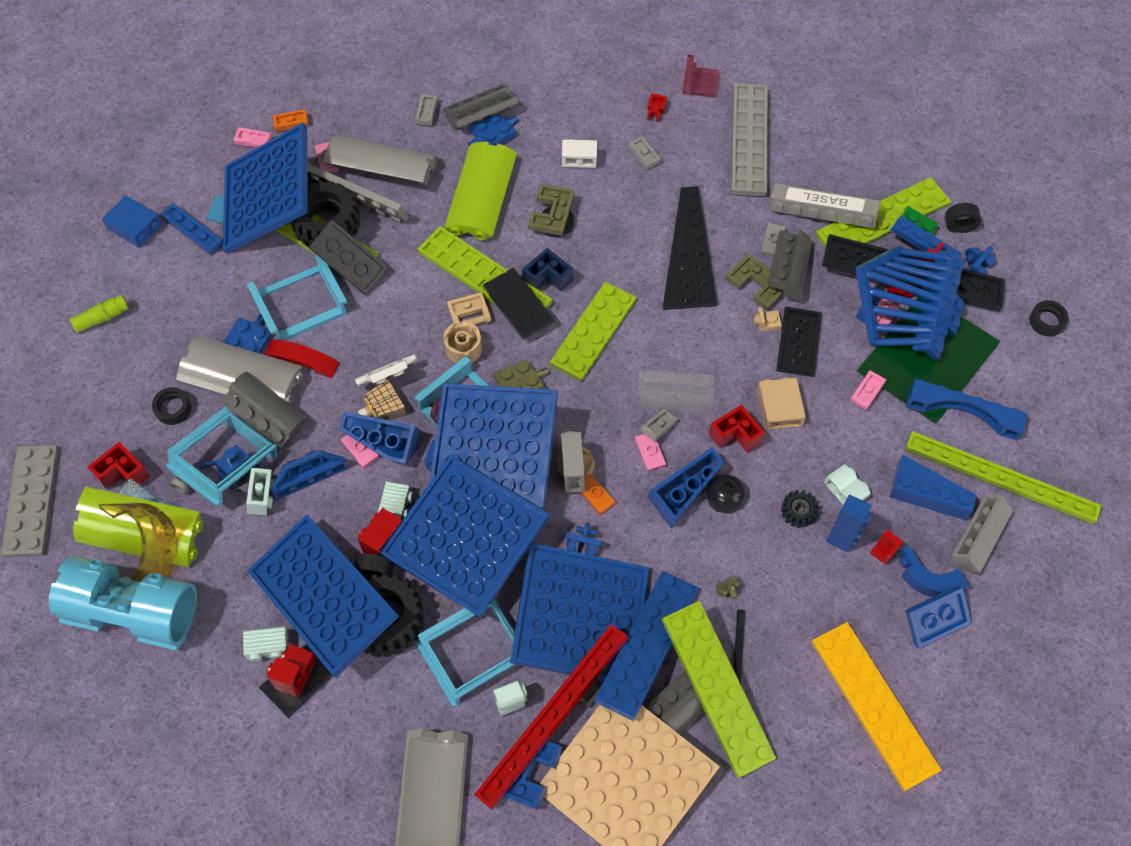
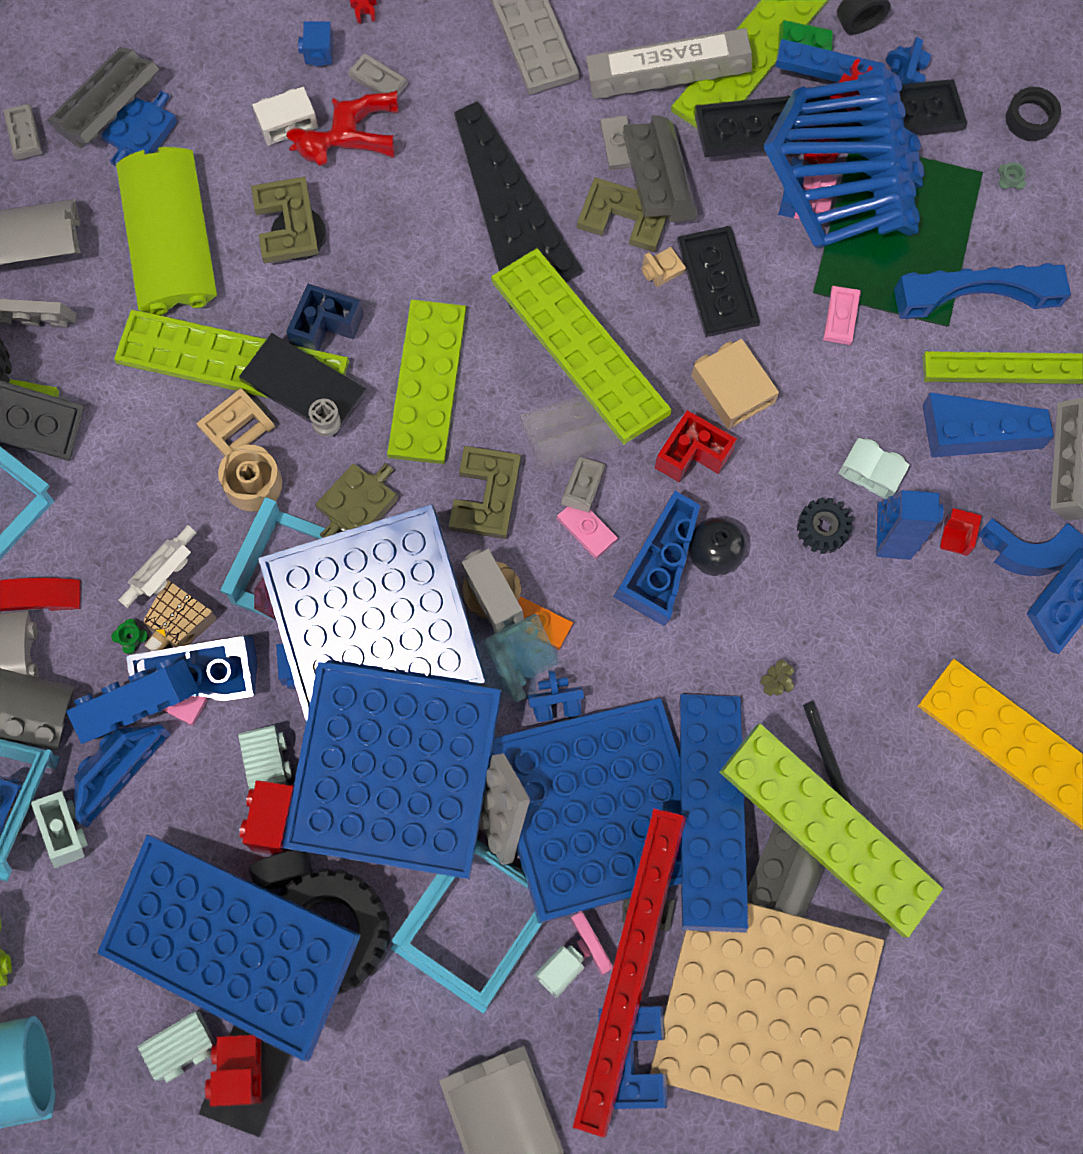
camera: 25 degrees left, 10 degrees up
none -> blue wedge [66,658,199,744]
none -> green plate [111,619,148,654]
none -> red animal [286,90,399,166]
none -> blue brick [298,21,334,66]
none -> light grey wheel [308,399,341,437]
none -> olive plate [449,446,521,539]
none -> light grey plate [479,753,530,865]
none -> clear light blue bracket [483,614,558,703]
none -> lime plate [491,248,671,445]
none -> bright pink plate [571,912,613,976]
none -> sand green plate [998,162,1026,190]

